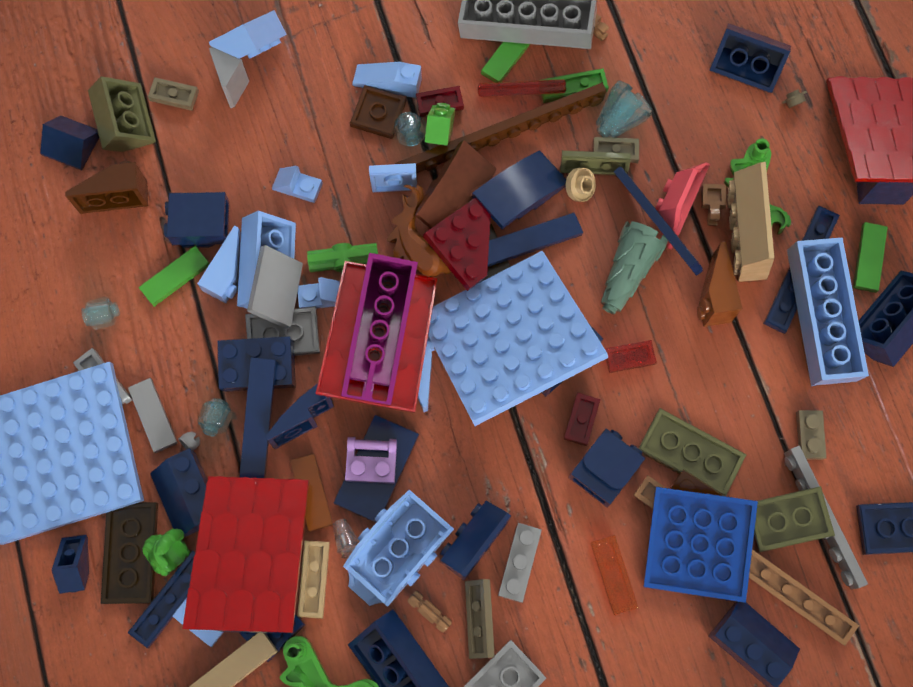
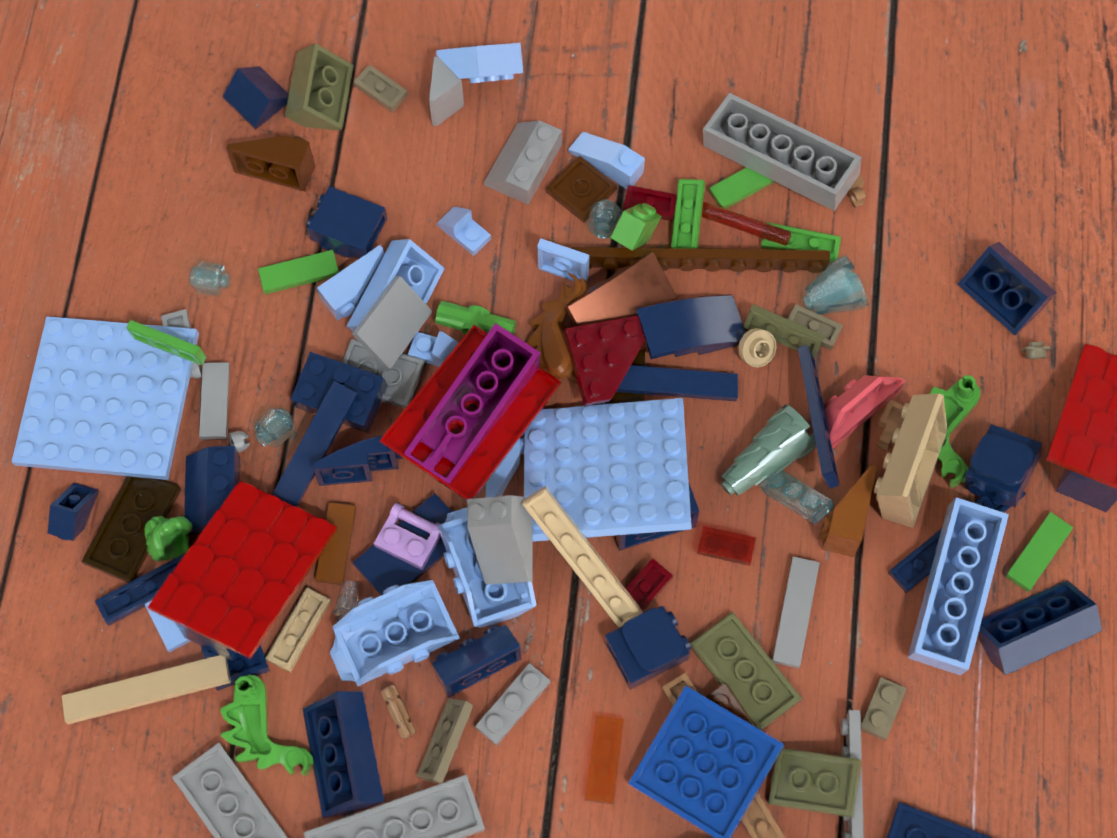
camera: 25 degrees right, 5 degrees down
none -> bright green tile [126,320,206,365]
none -> light blue slope [437,507,536,627]
none -> light grey slope [468,495,533,584]
none -> light grey slope [484,121,562,205]
none -> tan tile [522,486,643,628]
none -> bright green tile [671,179,705,249]
none -> clear light blue plate [760,471,834,524]
none -> light grey tile [772,557,820,669]
none -> dark blue brick [965,424,1042,508]

